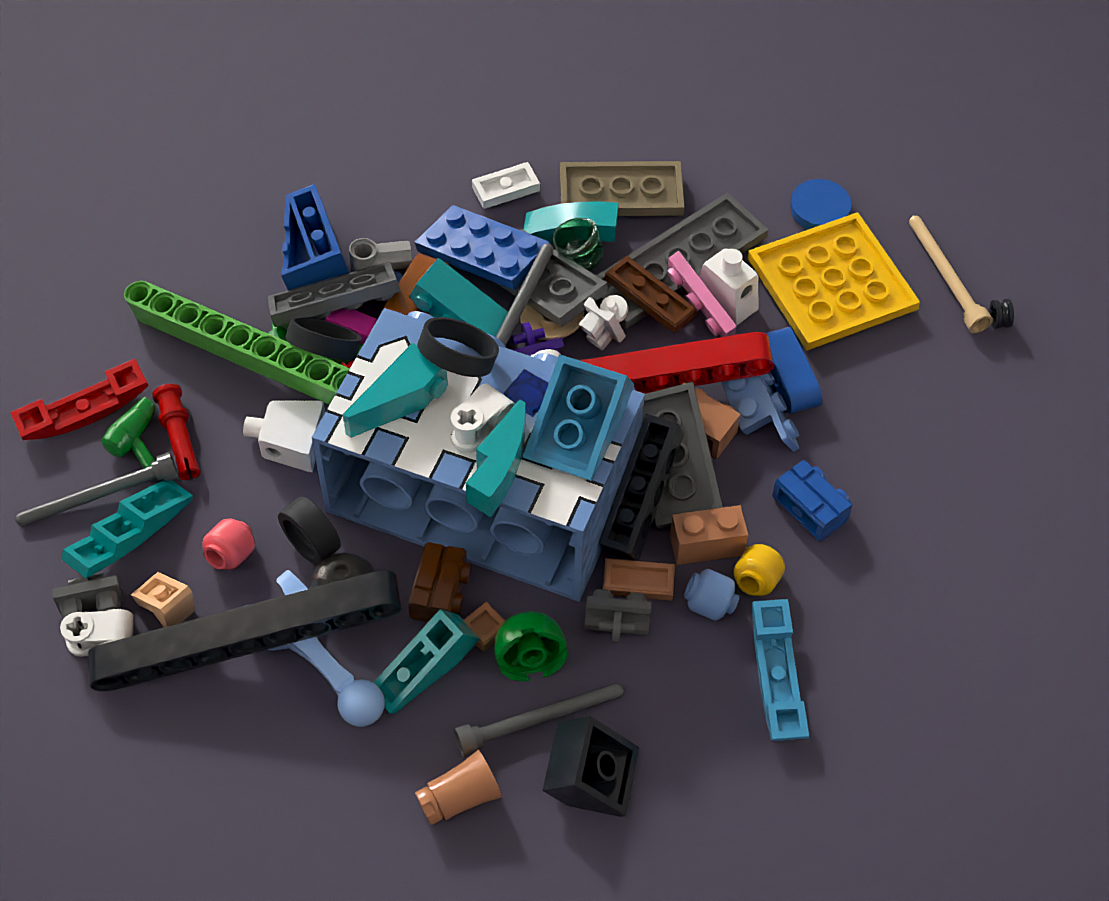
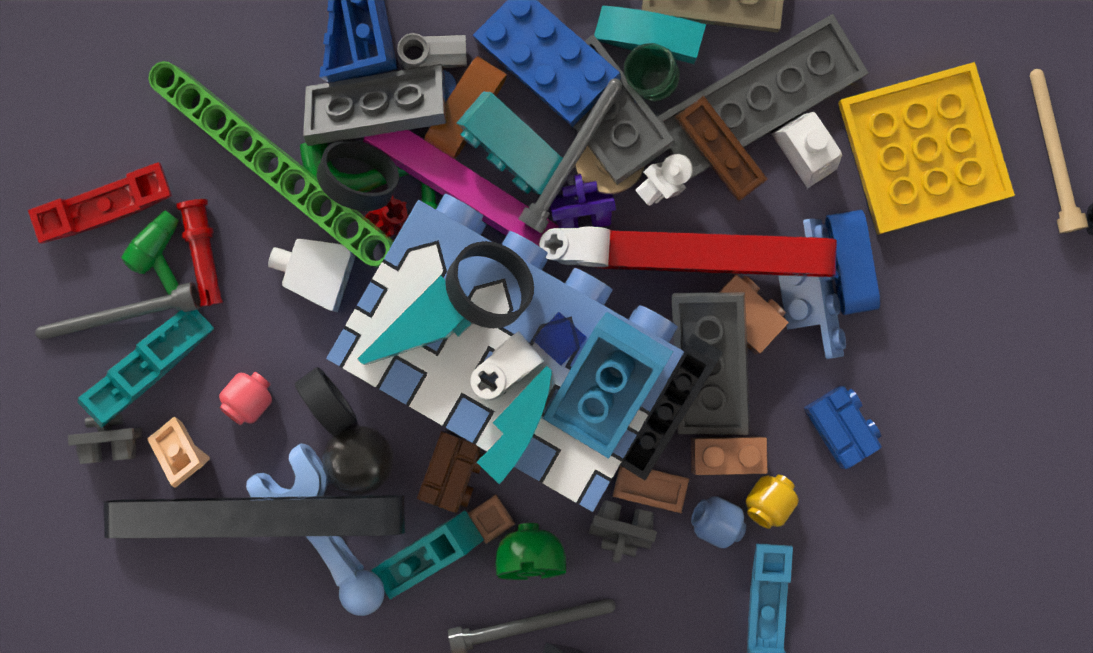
camera: 10 degrees right, 30 degrees up
white piece [60,609,134,657] -> none
bright pink plate [667,251,737,337] -> none
blue tile [790,179,852,229] -> none

